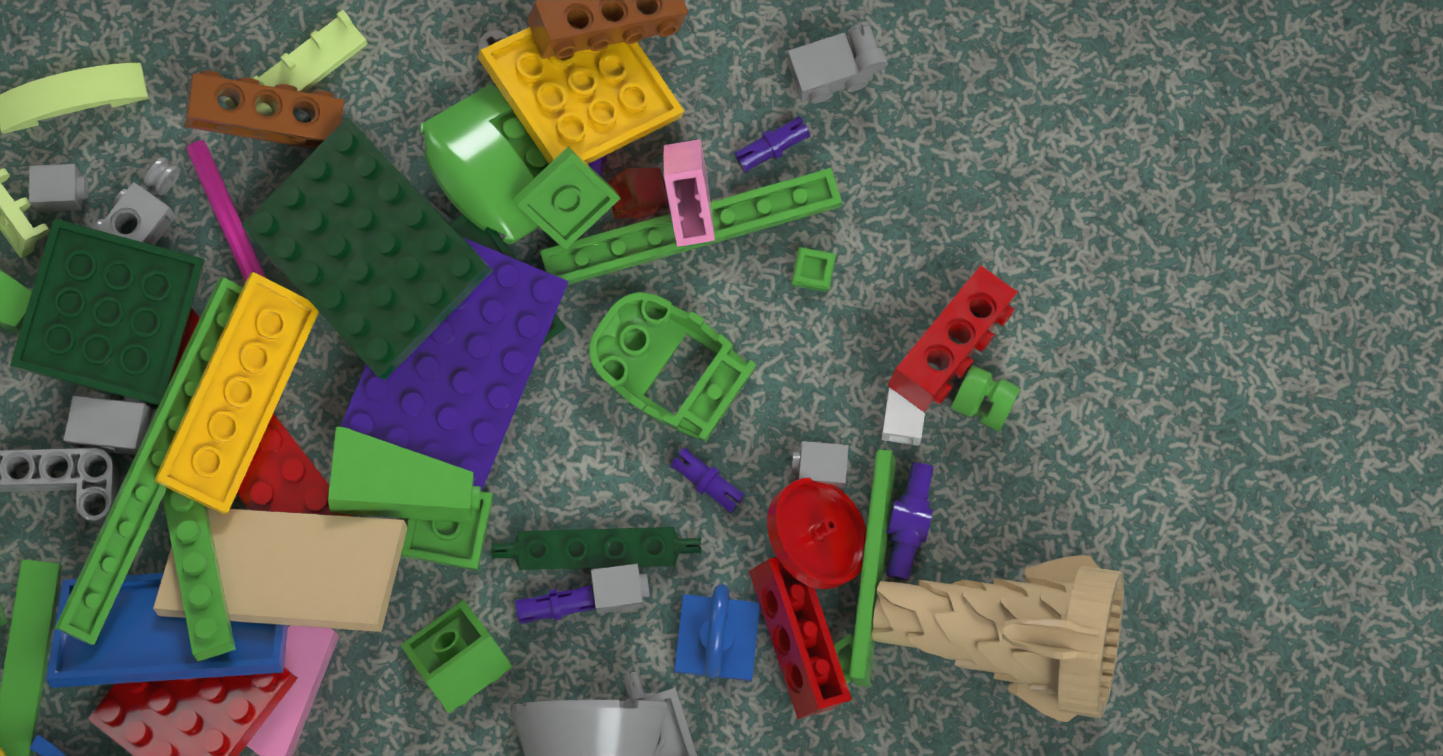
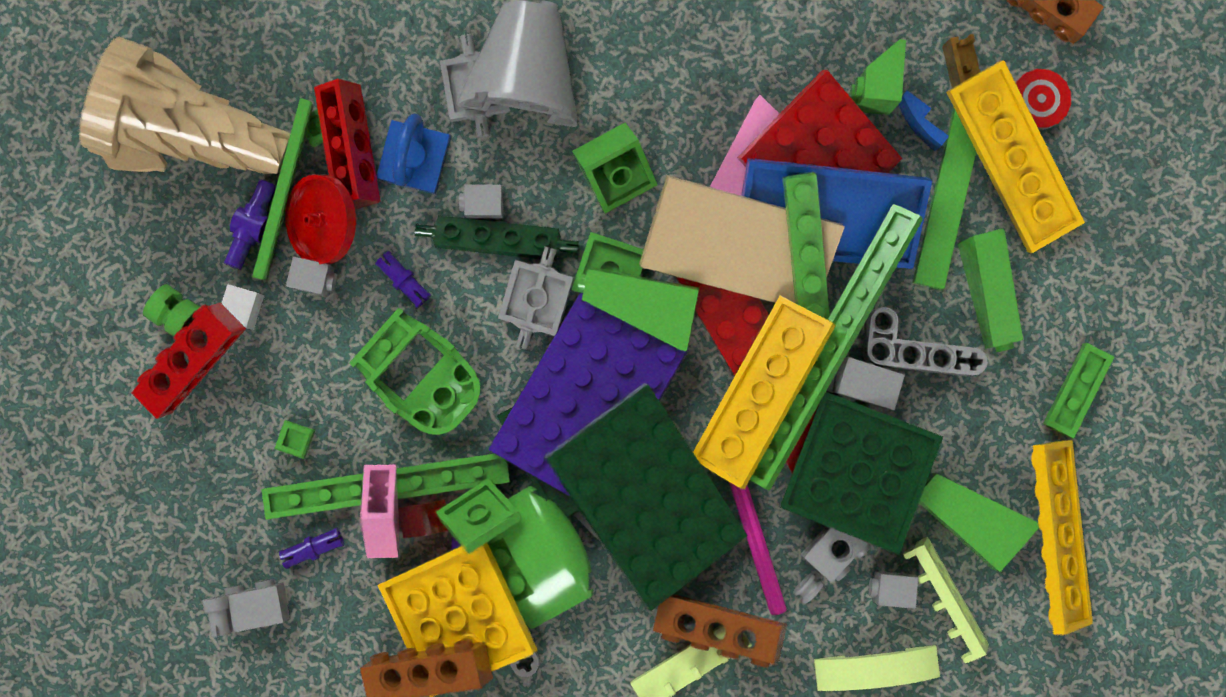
camera: 175 degrees left, 10 degrees up
dark purple pin [515,585,596,625] -> none
none -> light grey plate [498,246,575,350]

